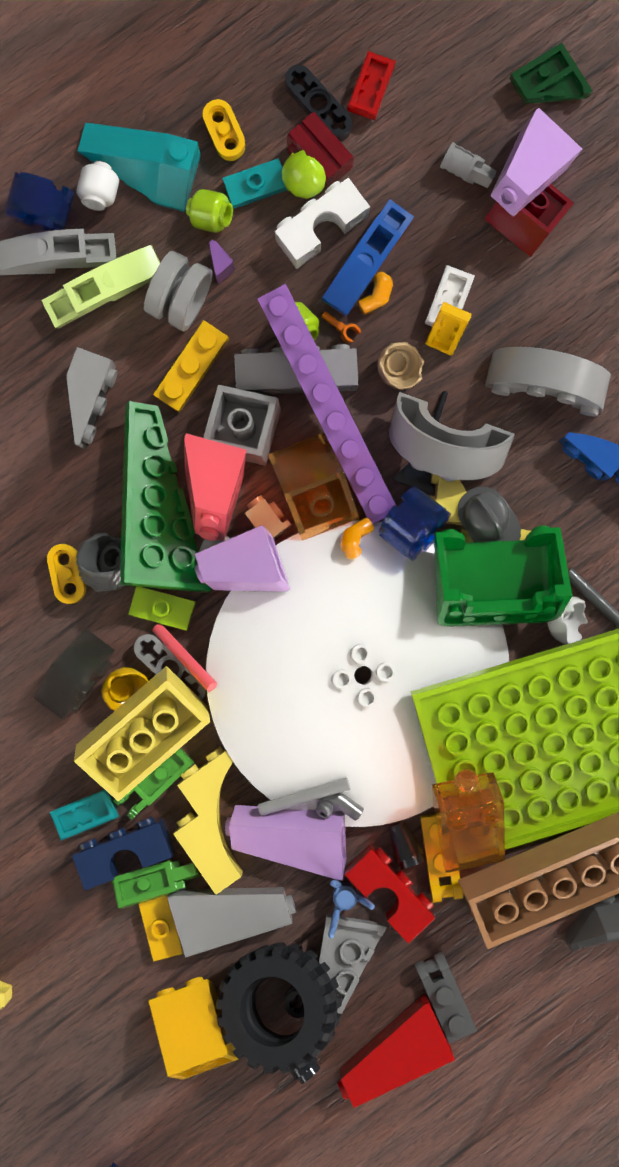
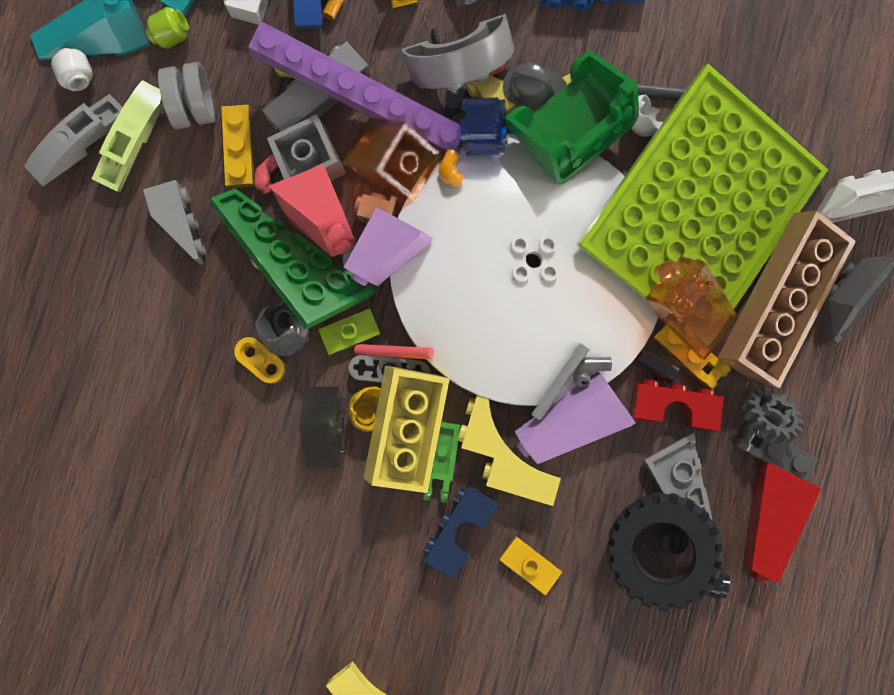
camera: 40 degrees left, 5 degrees down
clear blue brick [5,172,75,231] -> none
teal plate [50,789,119,841] -> none
bright green hinge [112,860,200,909] -> none
yellow slope [148,977,238,1080] -> none
light grey slope [167,887,296,958] -> none
medium lavender slope [209,240,235,284] -> none
orange hand [321,311,361,344] -> none
medium blue plant [328,879,375,938] -> none
tan hair [378,342,424,389] -> none
none -> coral arm [254,154,279,195]
none -> dark grey gear [742,386,804,445]

